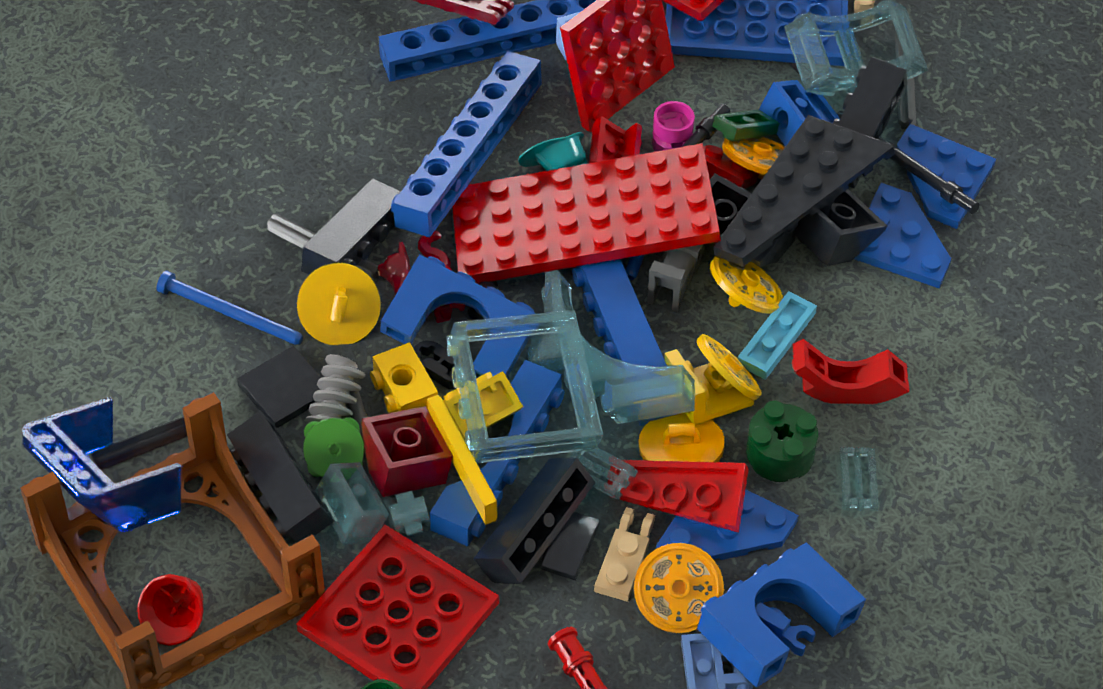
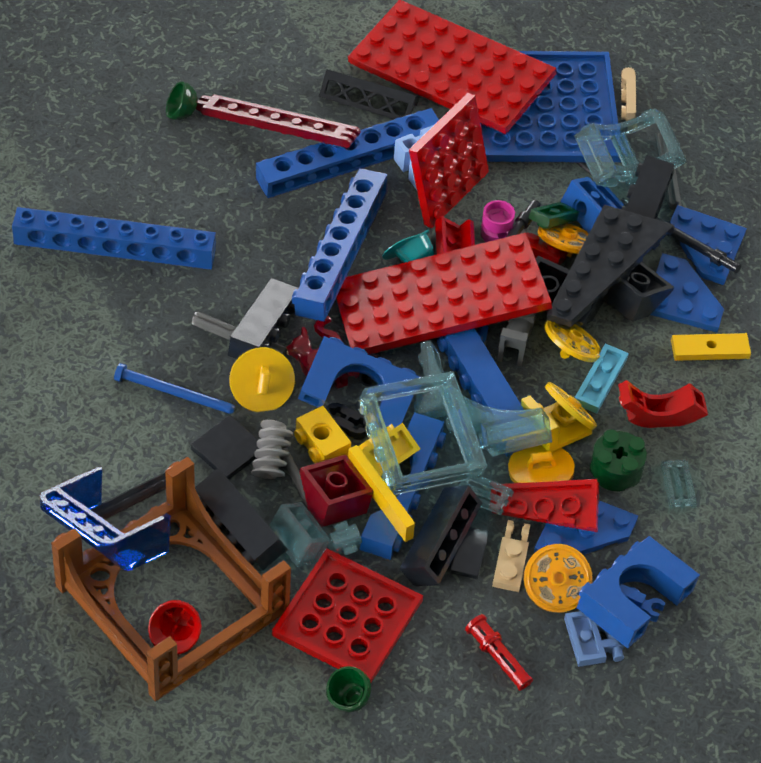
camera: 10 degrees left, 0 degrees up
bright green piece [303,418,364,479] -> none
none -> blue brick [12,207,216,270]
none -> yellow tile [671,333,751,361]

